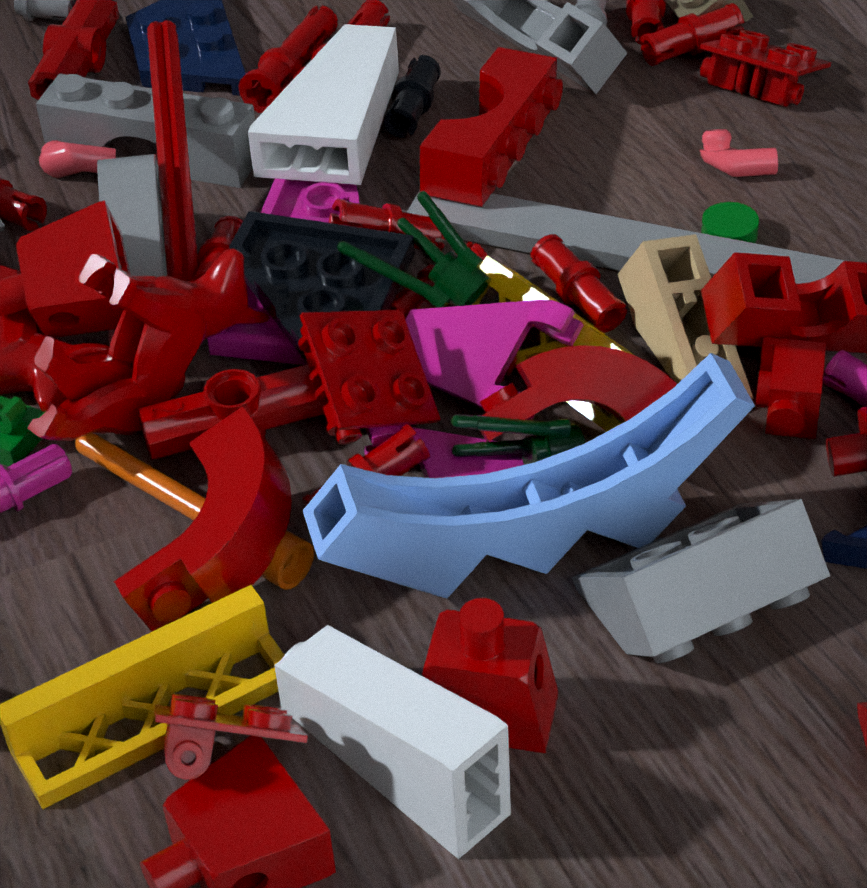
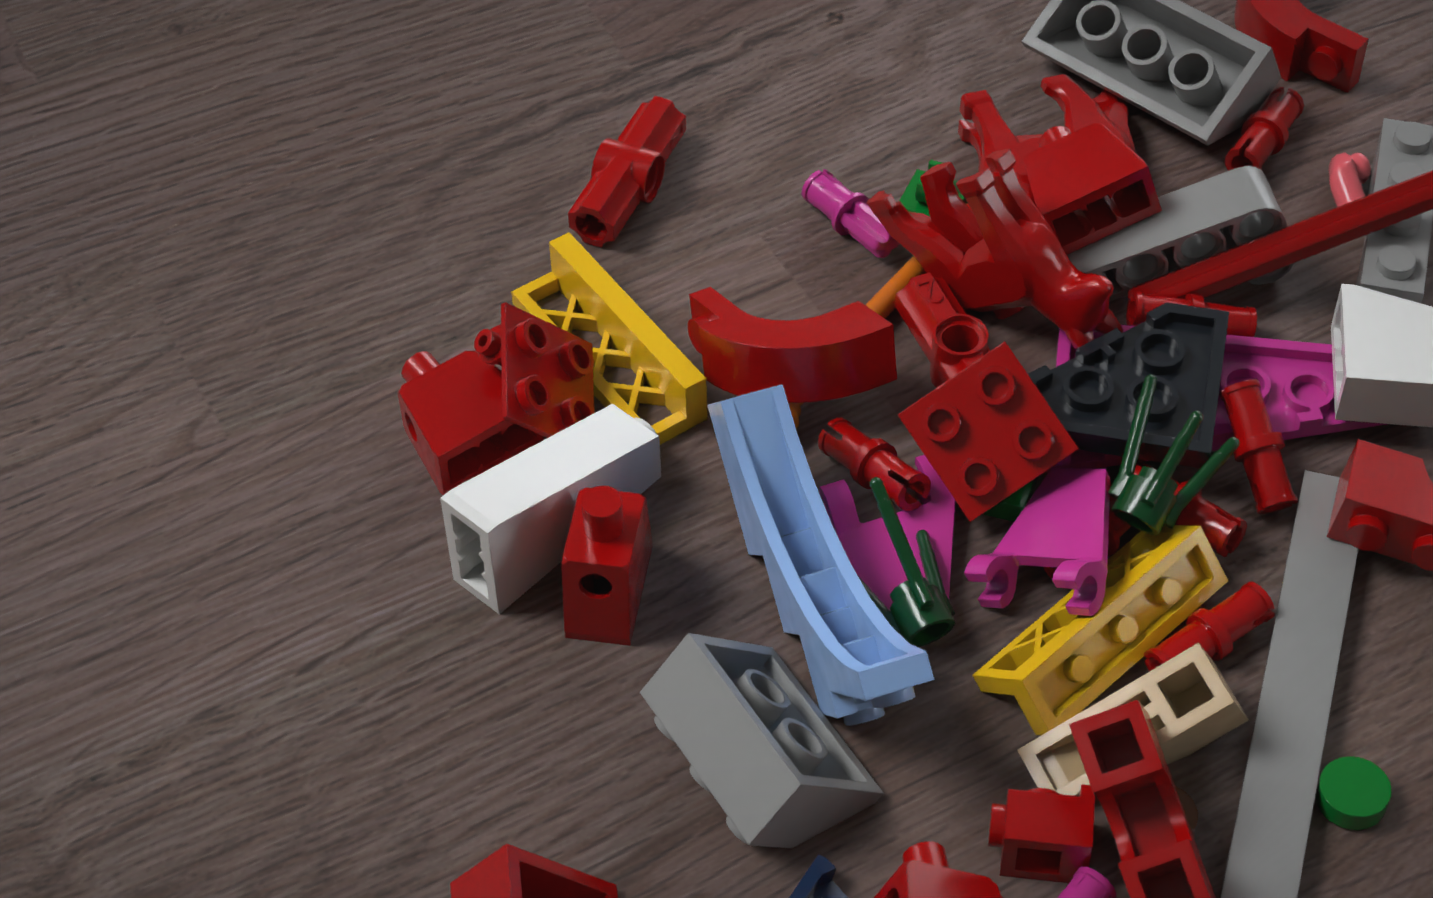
camera: 85 degrees right, 5 degrees up
red arch [480,345,677,442] -> none

